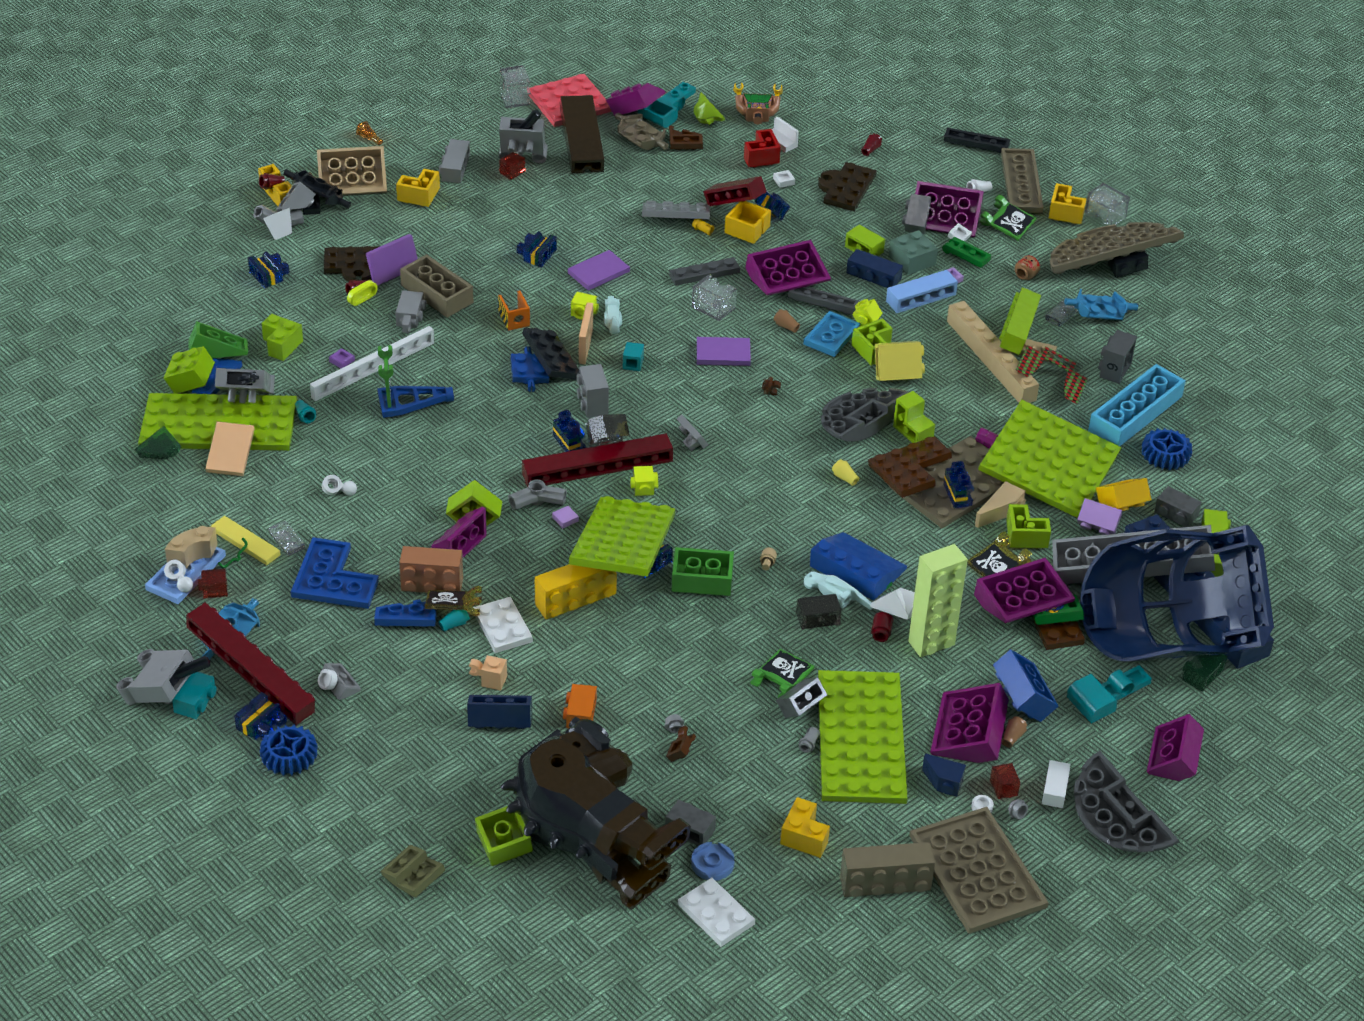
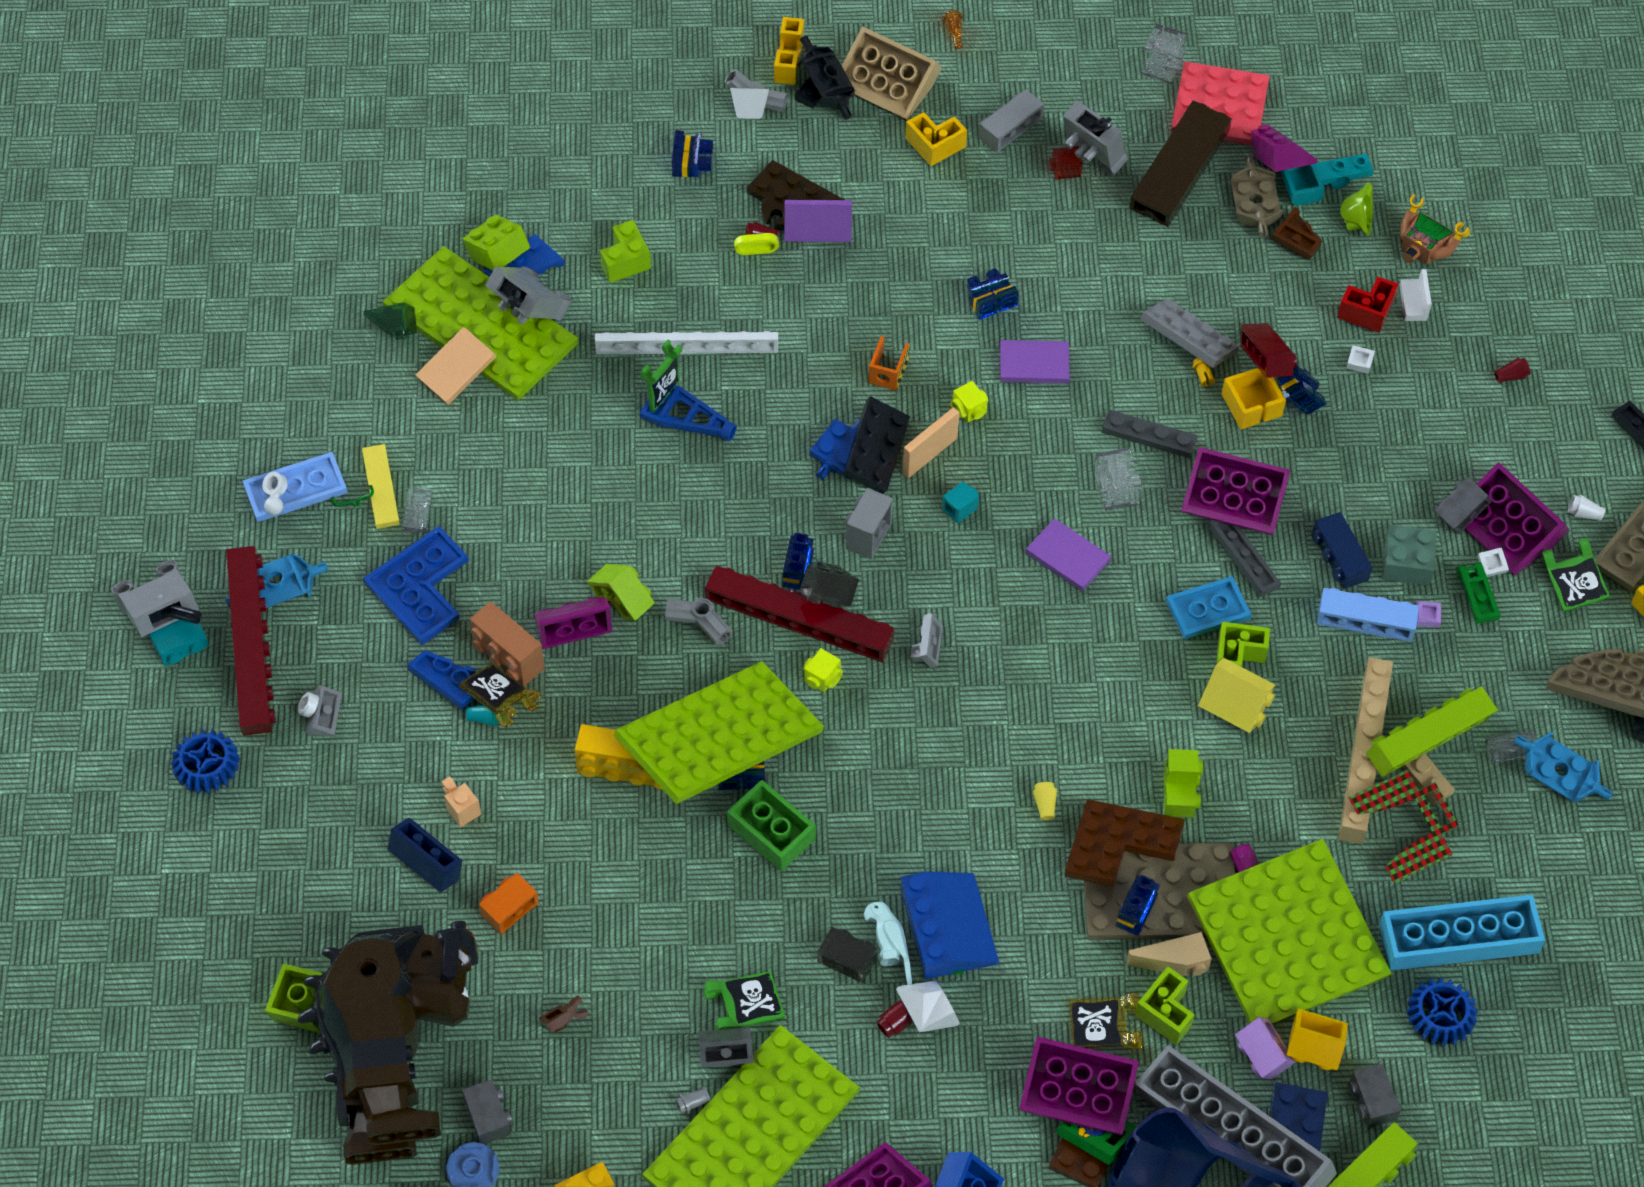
camera: 40 degrees right, 15 degrees up
tan brick [165,526,218,569] -> none
bright green slope [189,321,248,358] -> none
clear red brick [198,568,228,599] -> none
clear blue hips [234,692,287,740] -> none
dark red cone [259,173,285,190] -> none
light grey slope [276,182,316,211] -> none
teal cone [295,400,316,423] -> none
white plate [322,475,357,496] -> none
medium lavender tile [329,348,355,368] -> none
olive slope [380,844,445,898] -> none
light grey hinge [395,290,426,333] -> none
dark tan brick [400,254,474,318] -> none
white plate [473,597,533,653] -> none
lavender tile [552,506,579,529] -> none
light aqua animal [604,296,622,334] -> none
light grey plate [664,714,684,733] -> none
tan cylinder [760,547,777,570] -> none
reddish brown plate [762,377,781,395] -> none
medium nougat cone [773,309,800,333] -> none
dark brown plate [818,162,877,212] -> none
dark grey brick [821,388,909,441] -> none
lime brick [845,224,885,256] -> none
neon yellow brick [852,299,882,326] -> none
yellowish green brick [908,544,968,657] -> none
medium nougat head [1015,255,1040,280] -> none
dark grey brick [1098,330,1137,384] -> none

